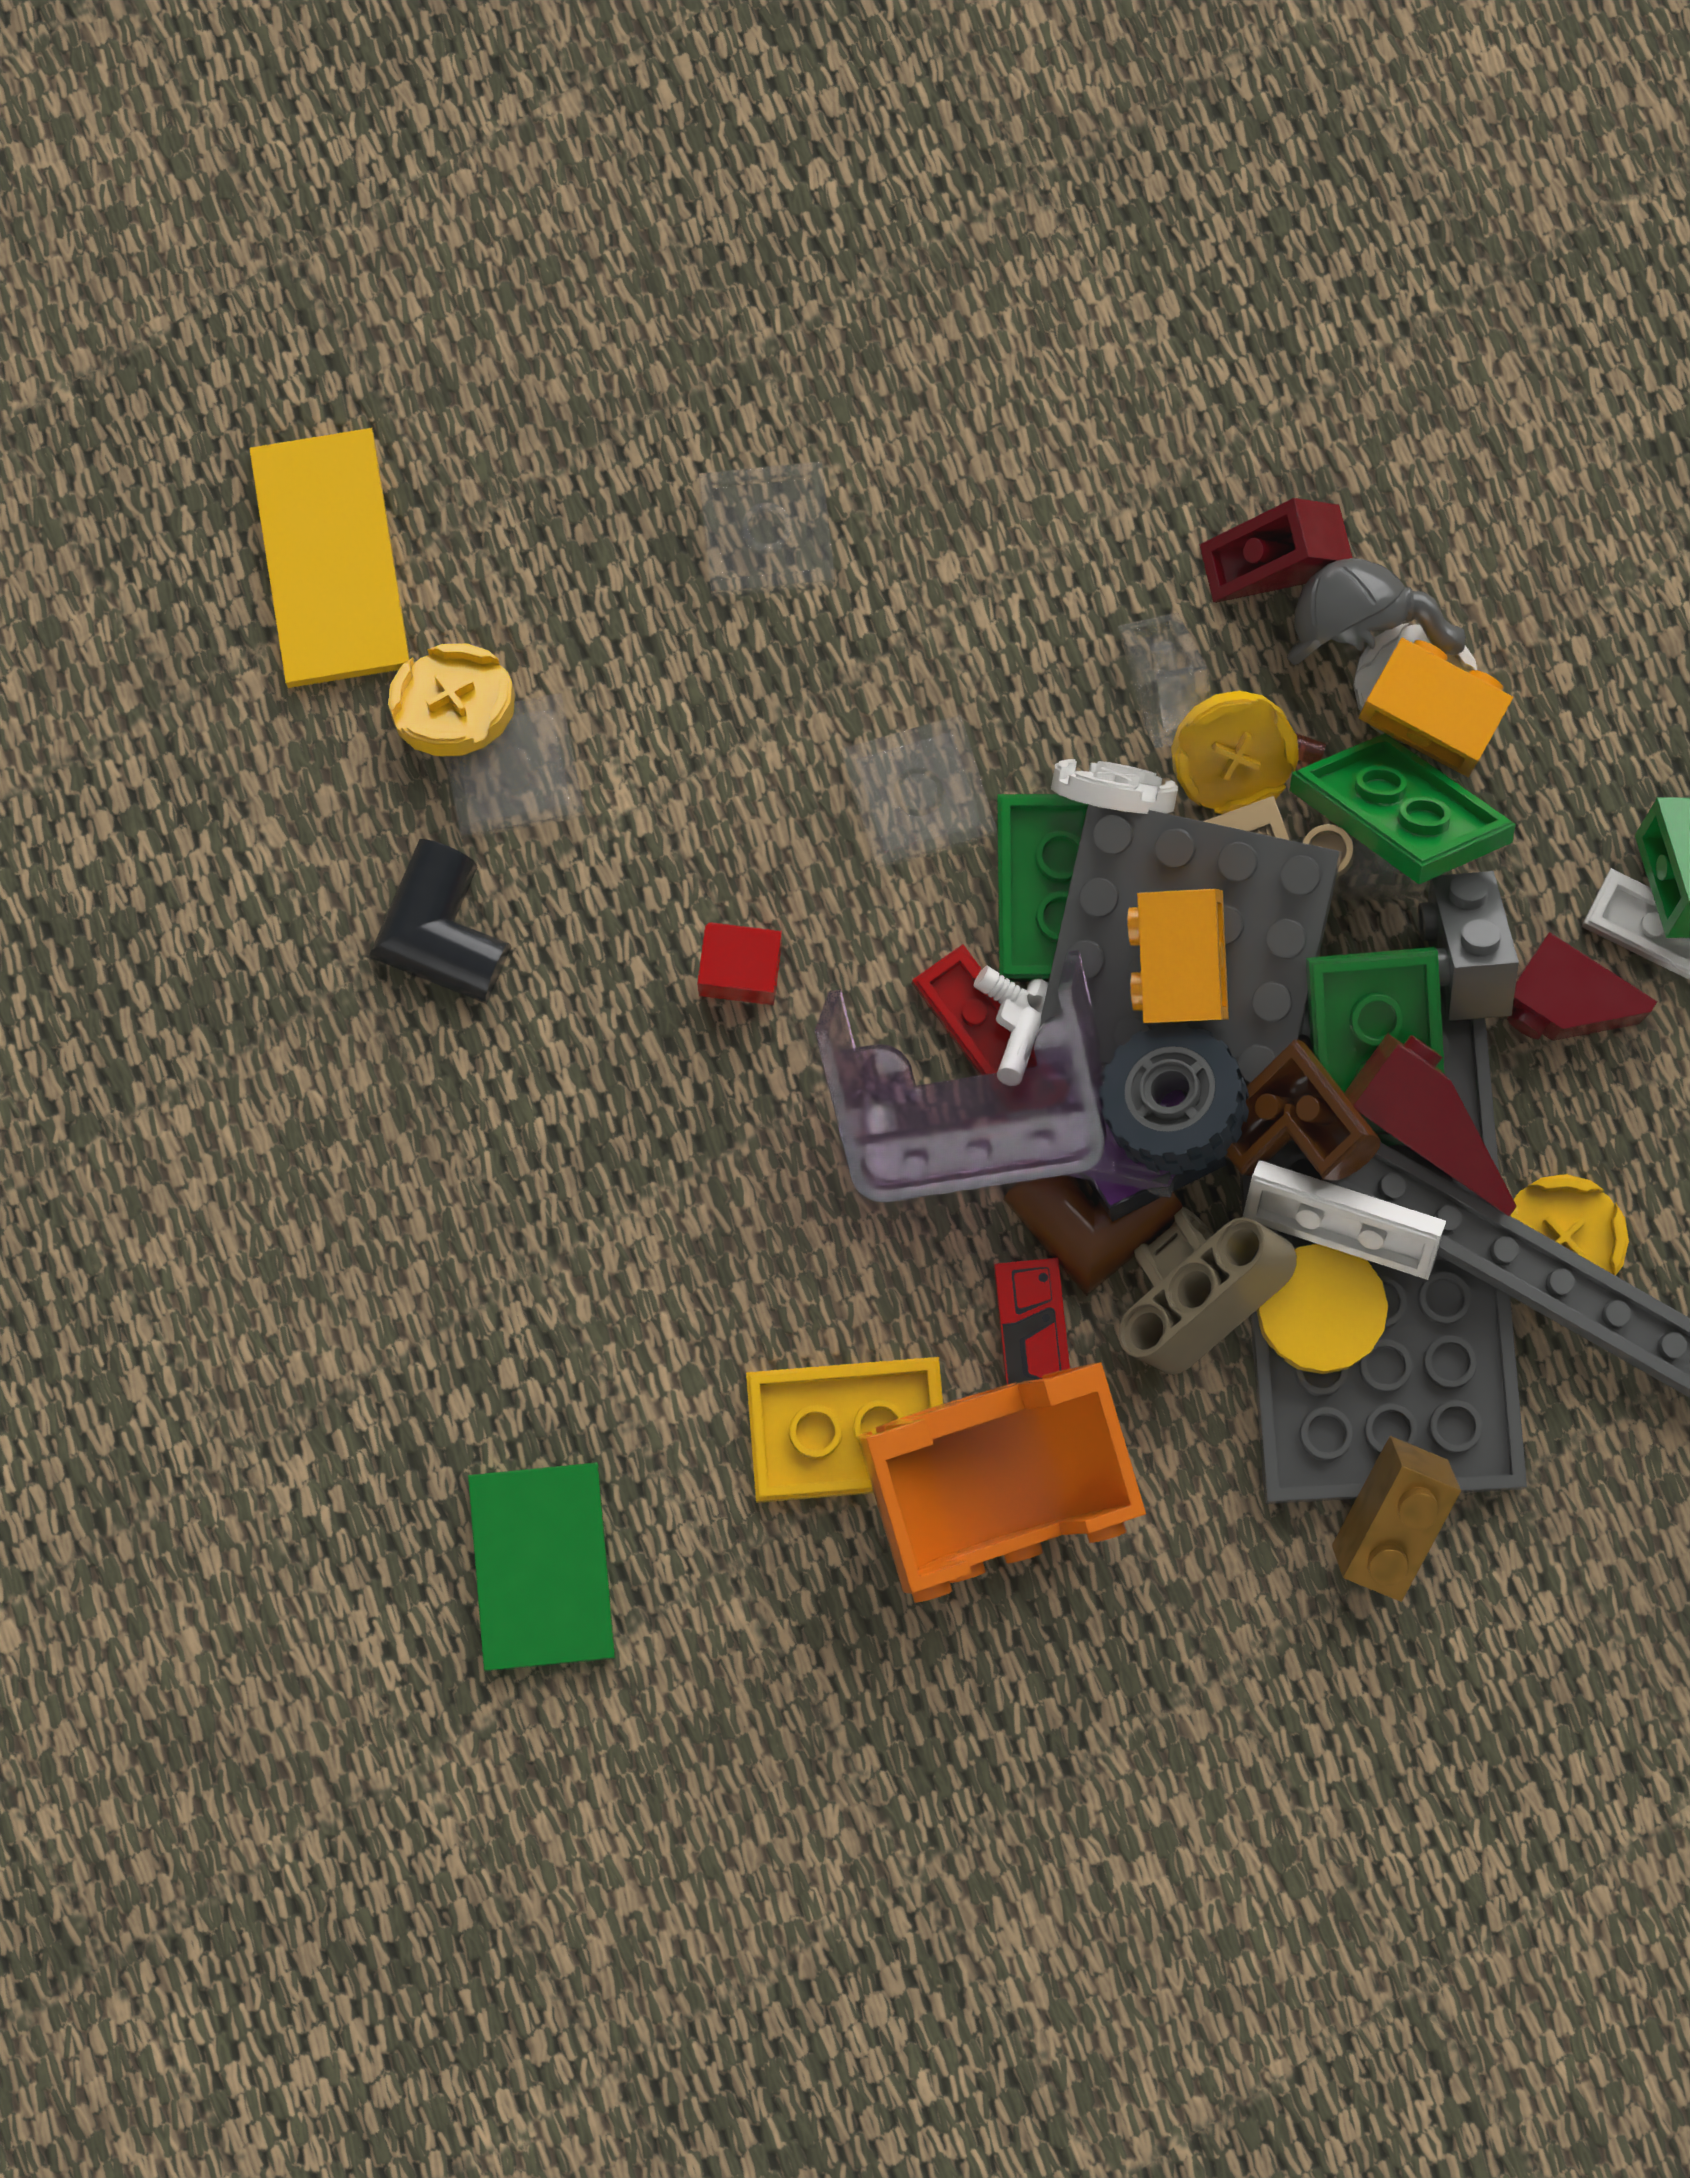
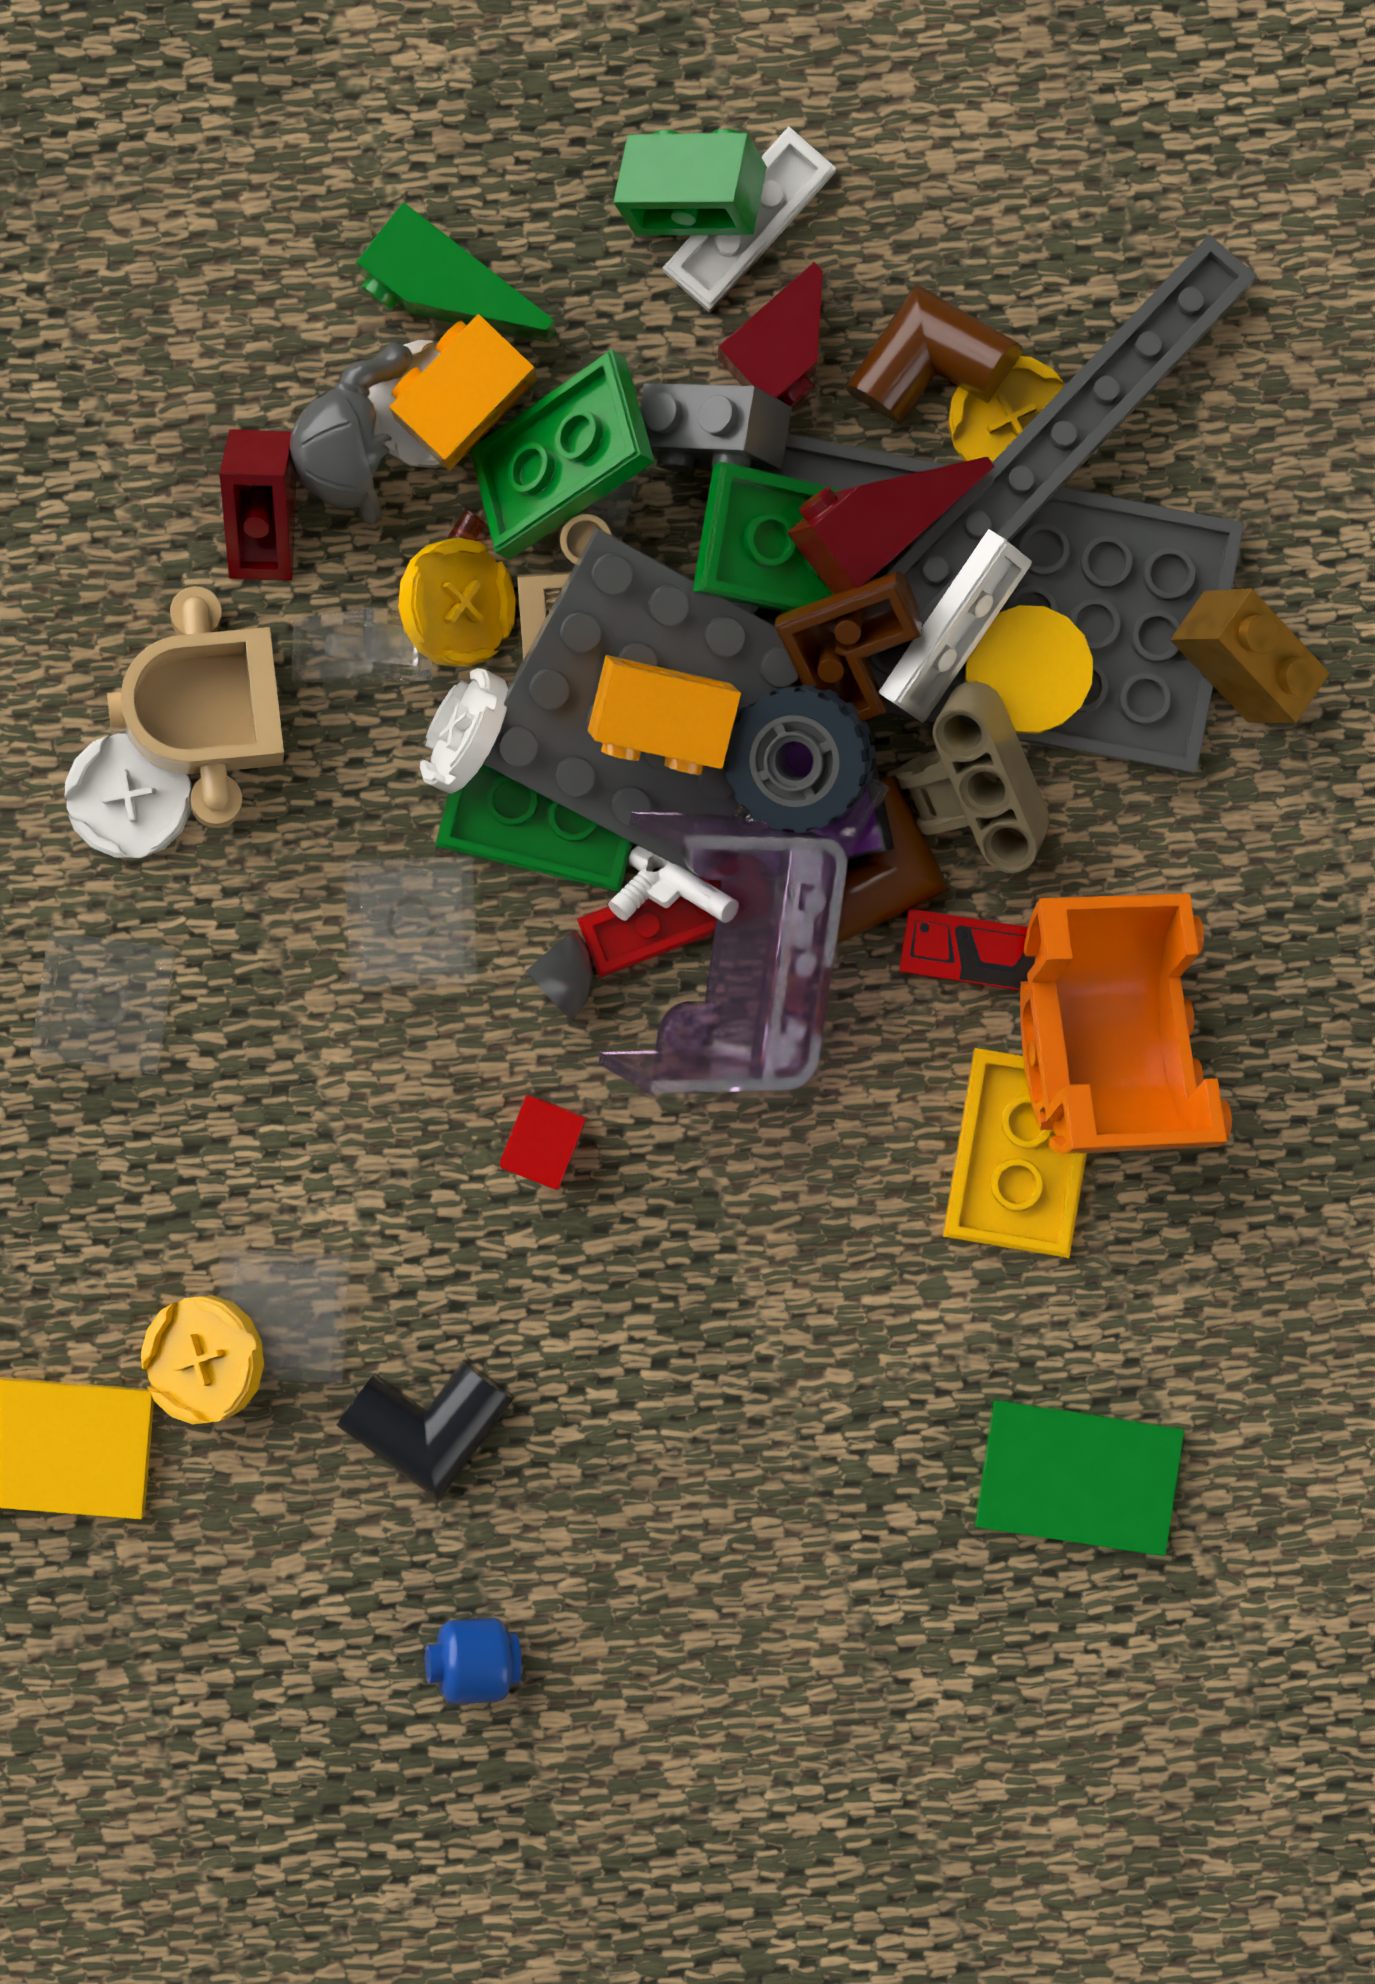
camera: 65 degrees left, 10 degrees up
none -> white tile [65,733,192,858]
none -> tan piece [107,586,284,828]
none -> green slope [356,202,557,343]
none -> blue head [425,1618,521,1705]
none -> dark grey brick [525,930,593,1021]
none -> reddish brown brick [846,284,1024,425]

